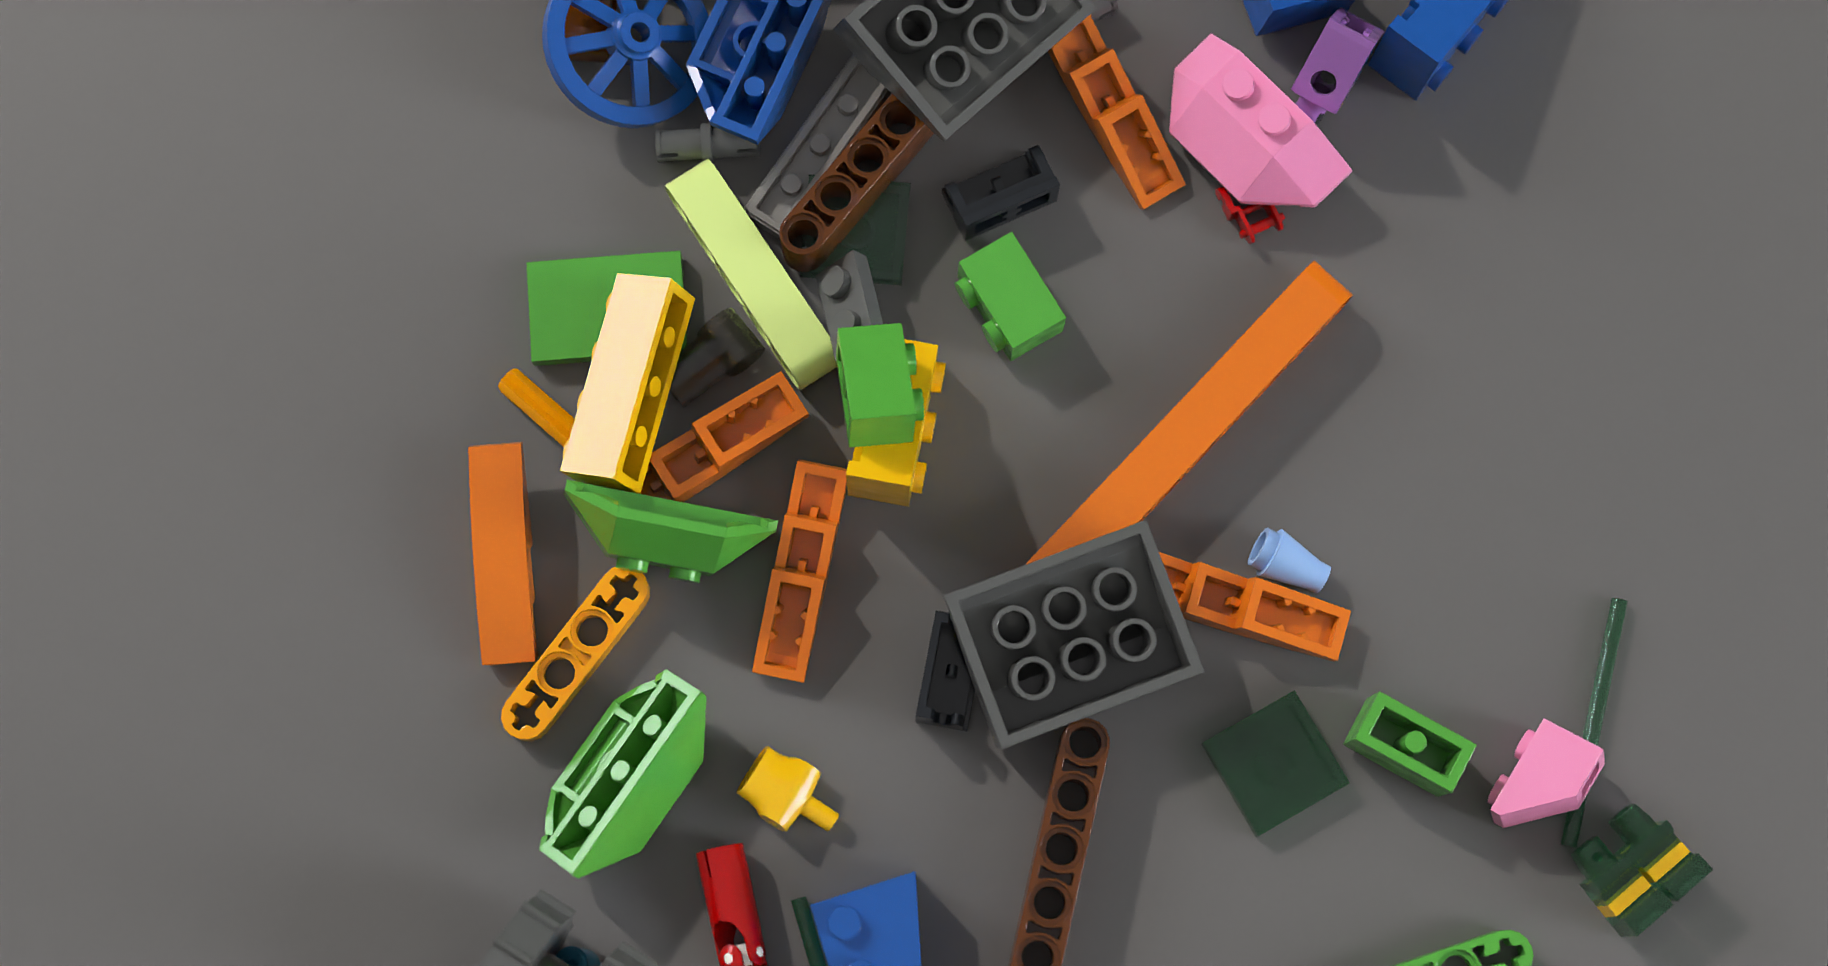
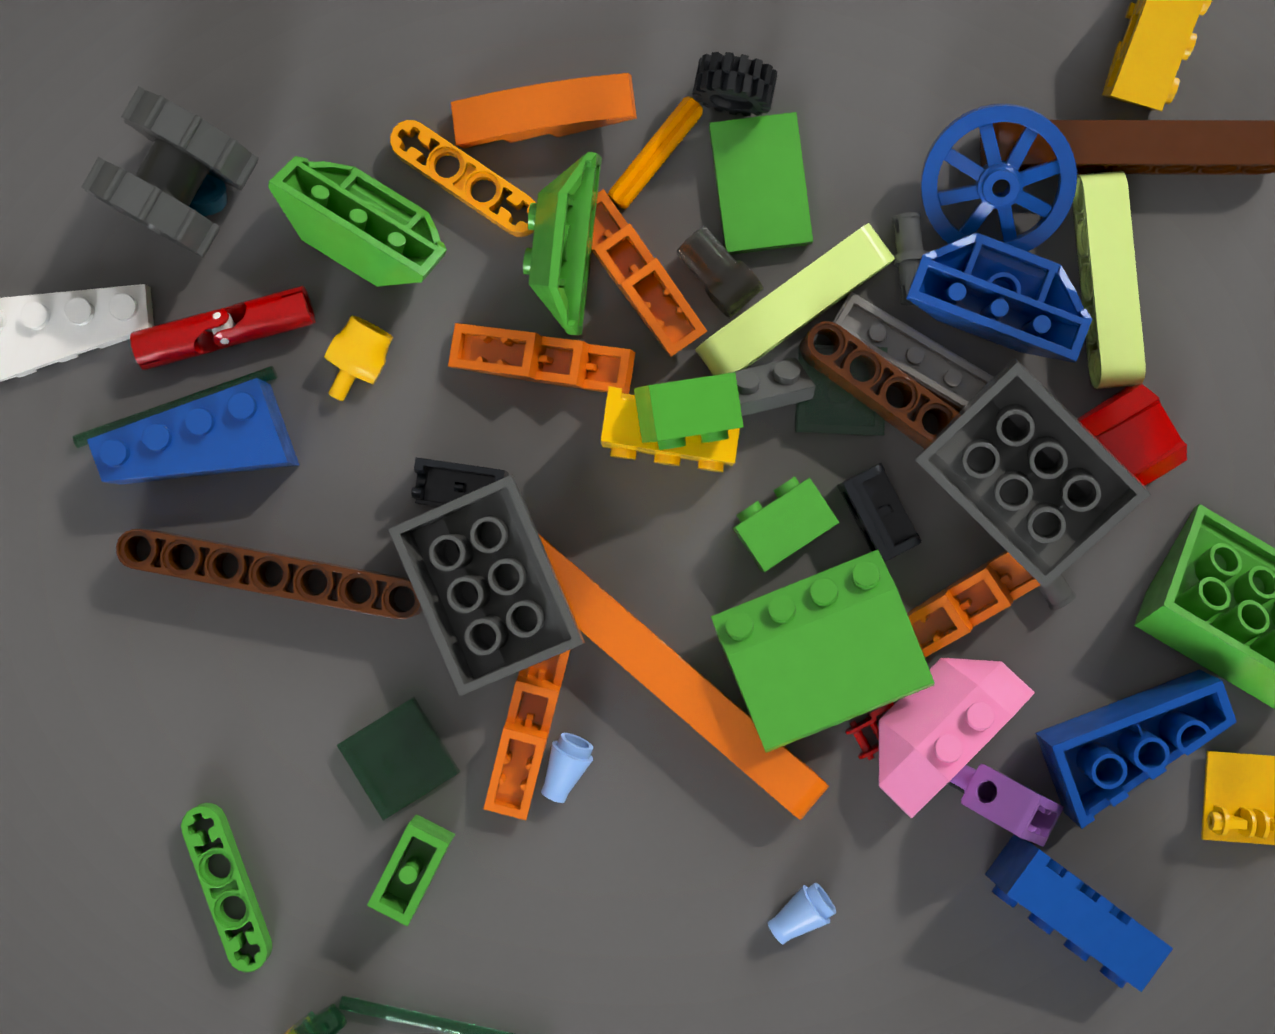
camera: 85 degrees right, 10 degrees up
brick [560,273,696,494] -> none
bright pink slope [1488,719,1605,828] -> none
none -> black tyre [692,52,777,116]
none -> bright green slope [711,550,935,753]
none -> light blue cone [768,883,836,944]

